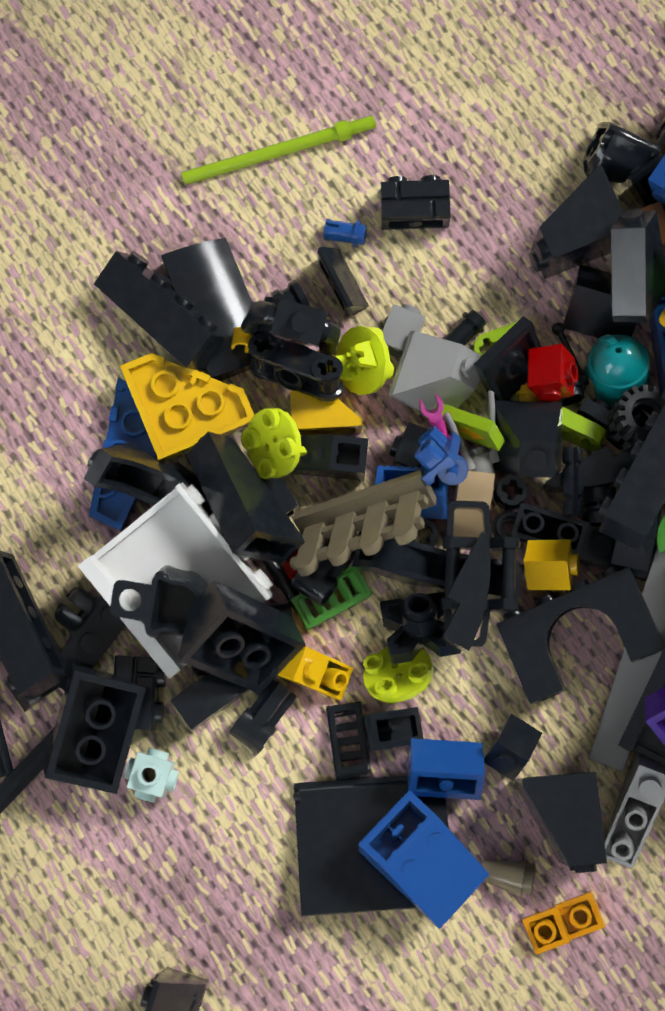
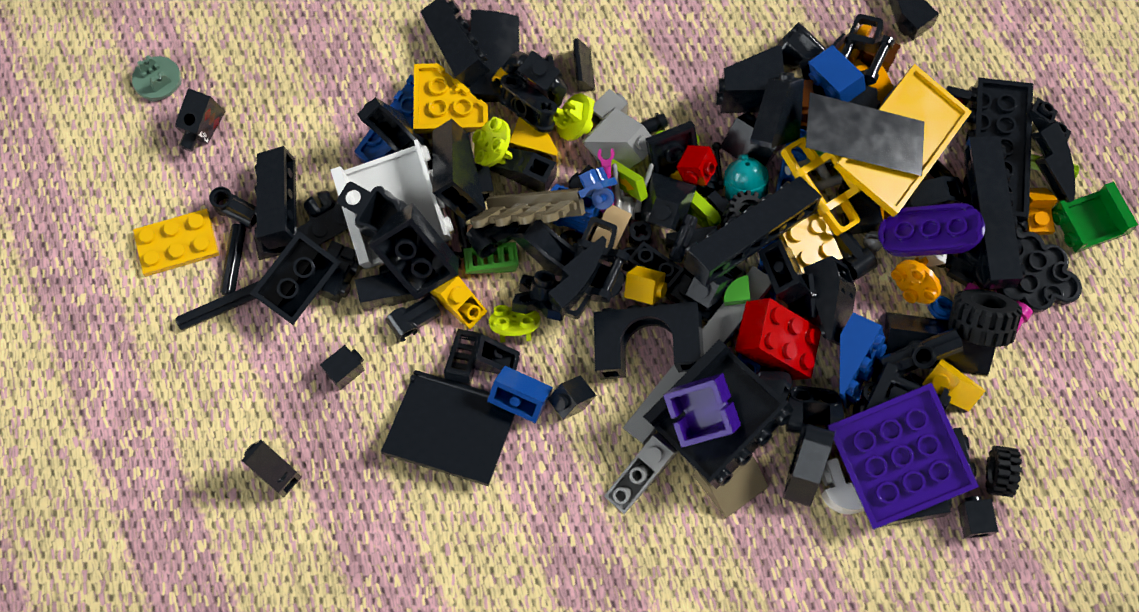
camera: 20 degrees right, 10 degrees down
light aqua brick [124,747,179,803] -> none
blue pin [323,219,367,248] -> none
blue slope [358,790,490,930] -> none
black brick [380,175,451,230] -> none
dark tan cone [483,859,536,897] -> none
black slope [514,772,607,873] -> none
light orange slope [522,890,606,955] -> none
none -> black brick [320,345,365,390]

